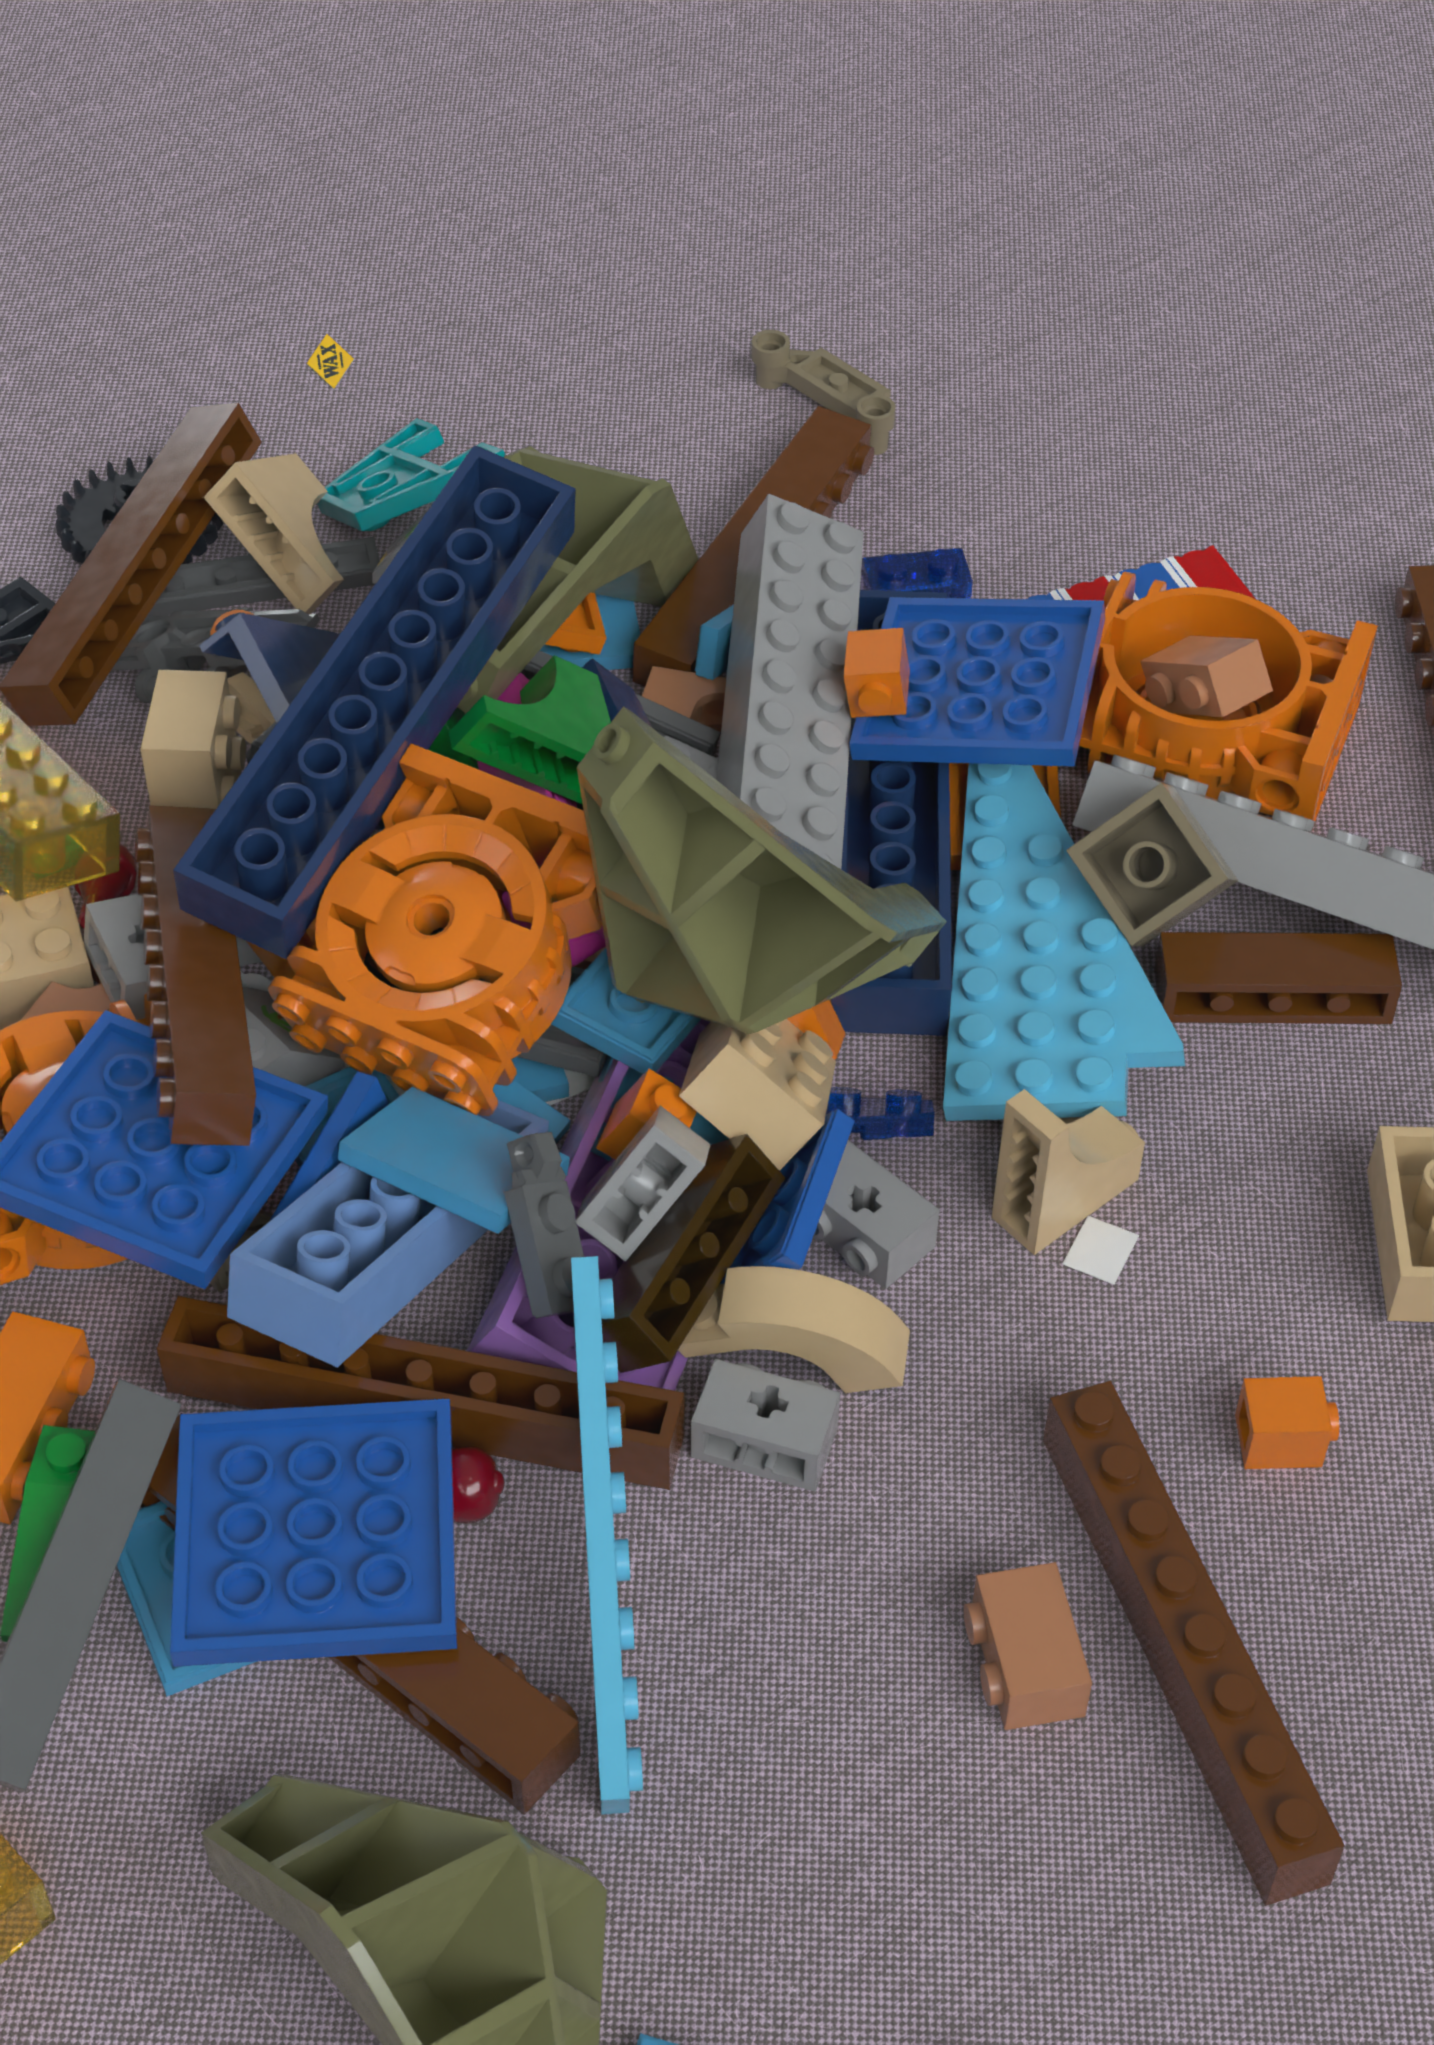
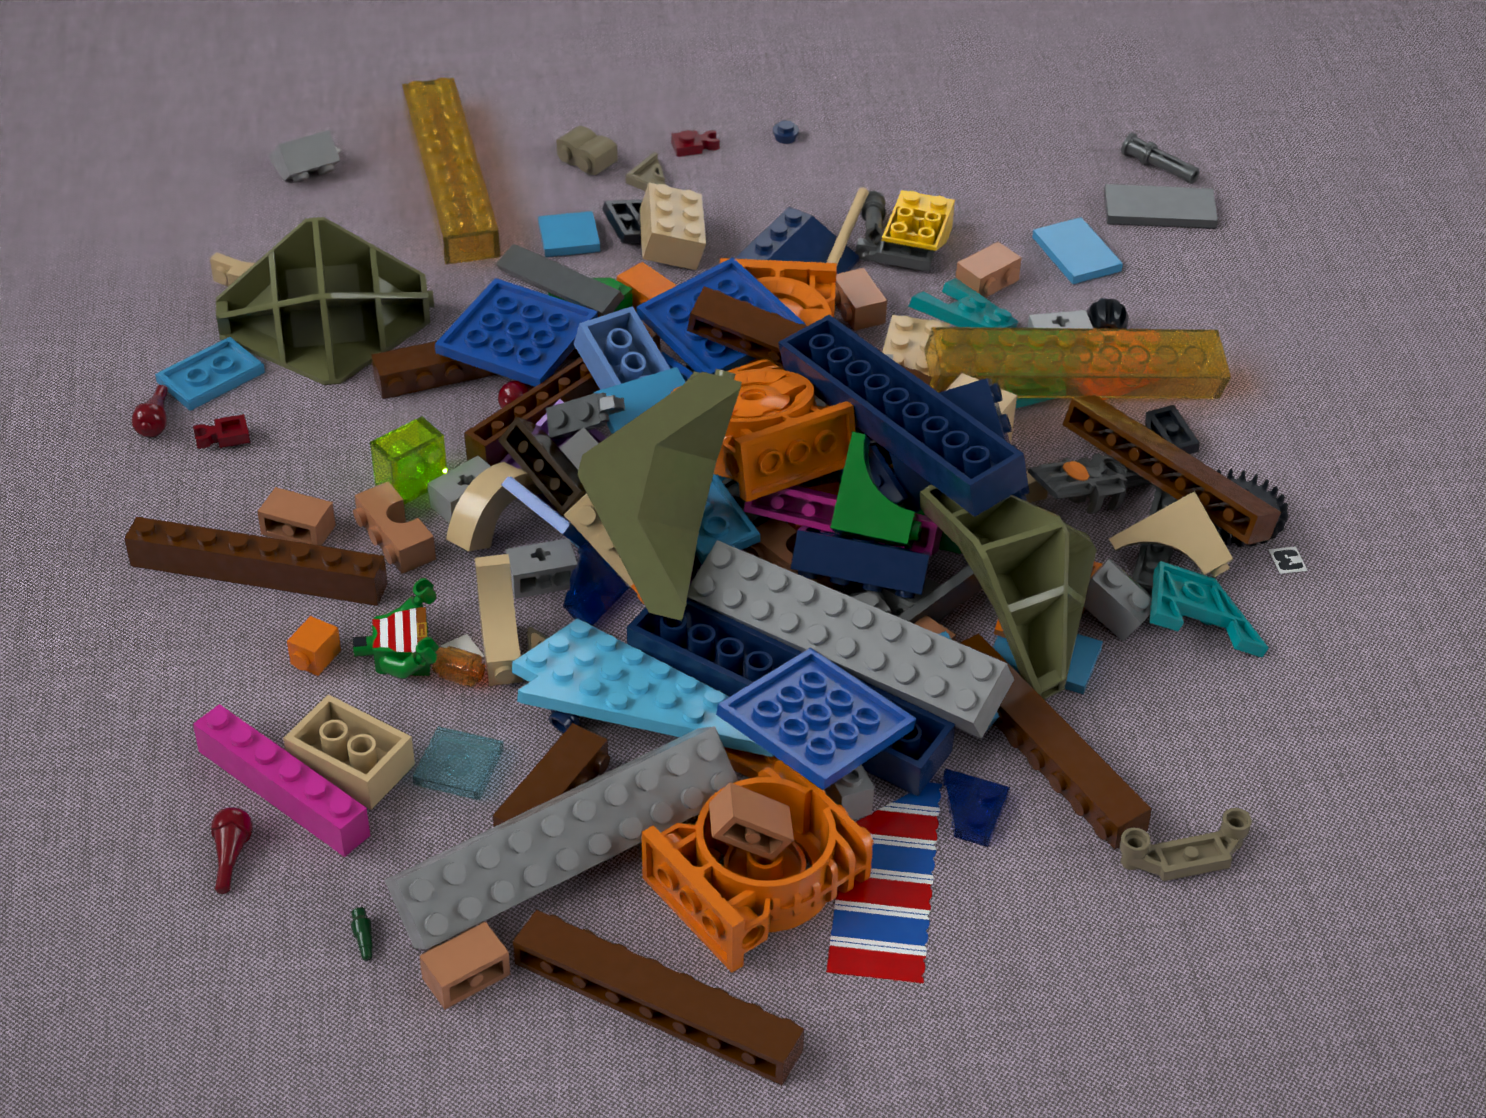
camera: 120 degrees right, 5 degrees down
yellow sticker [307,334,354,389] -> none
medium azure plate [571,1256,643,1815] -> none
orange brick [843,628,910,718] -> none
dark tan brick [1066,782,1238,947] -> none
none -> dark red plate [193,414,250,449]
none -> nougat arch [353,481,436,574]
none -> torso [353,578,439,679]
none -> clear neon green brick [370,416,447,504]
none -> clear light blue tile [412,726,504,800]
none -> clear orange brick [432,646,485,687]

